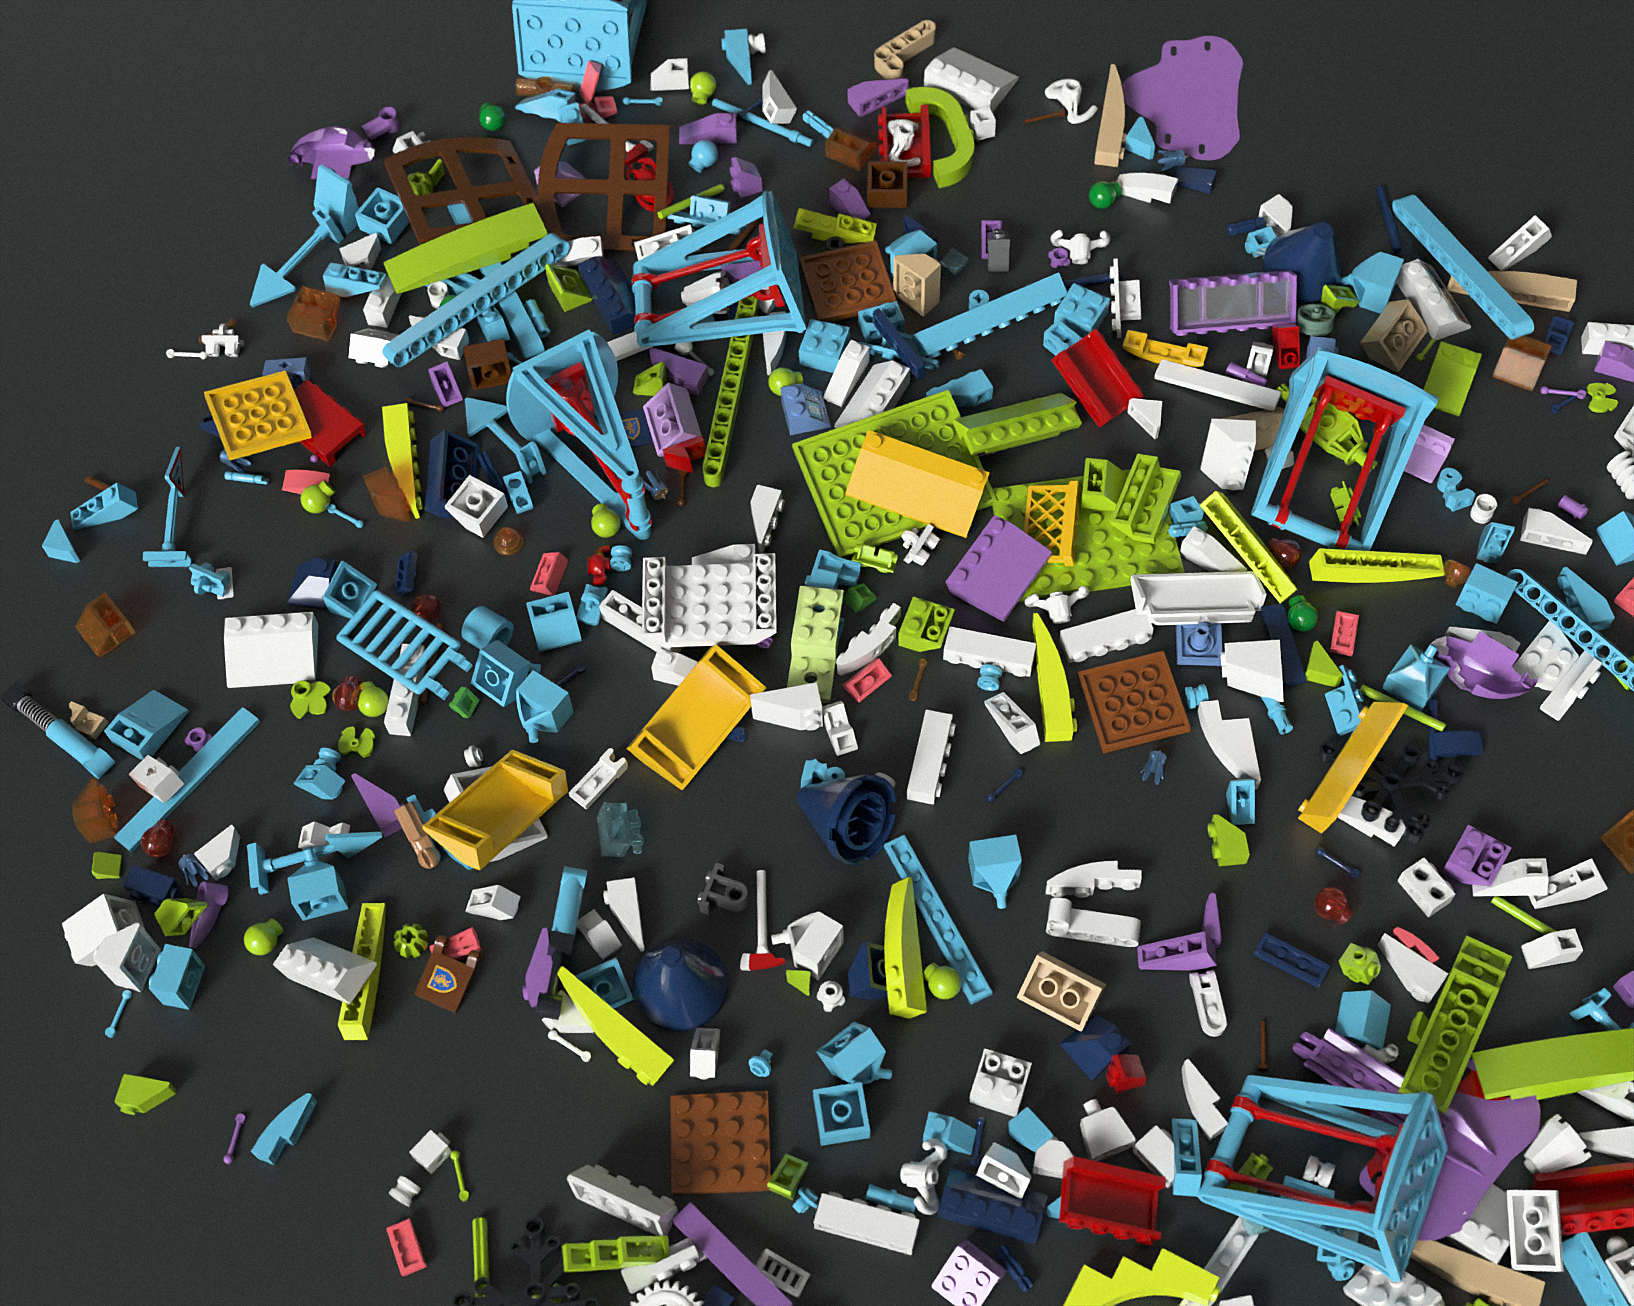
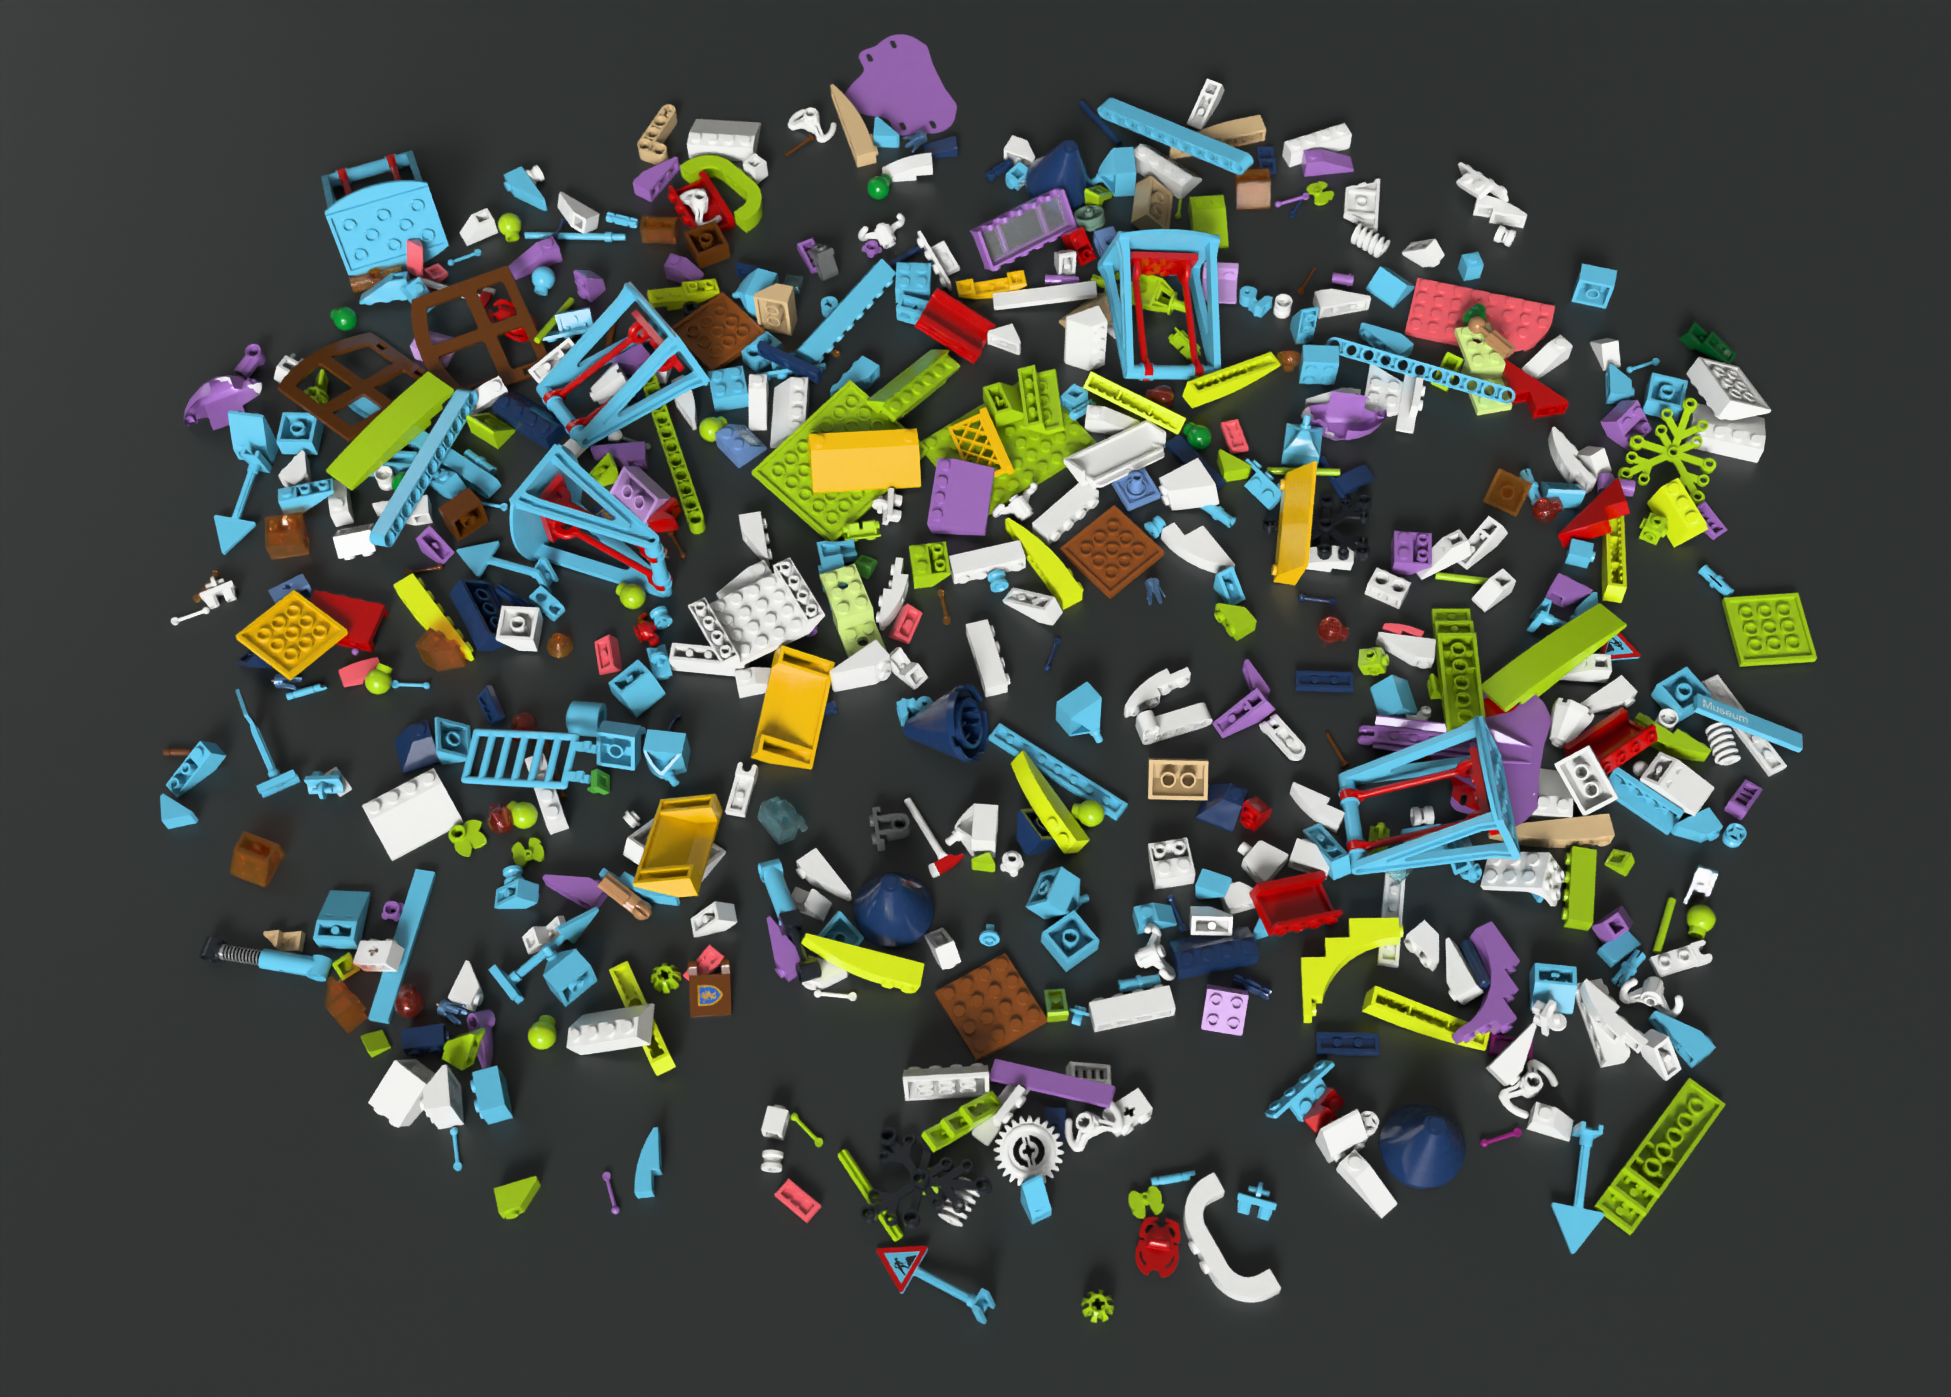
camera: 30 degrees left, 0 degrees up
none -> lime slope [331,952,361,981]

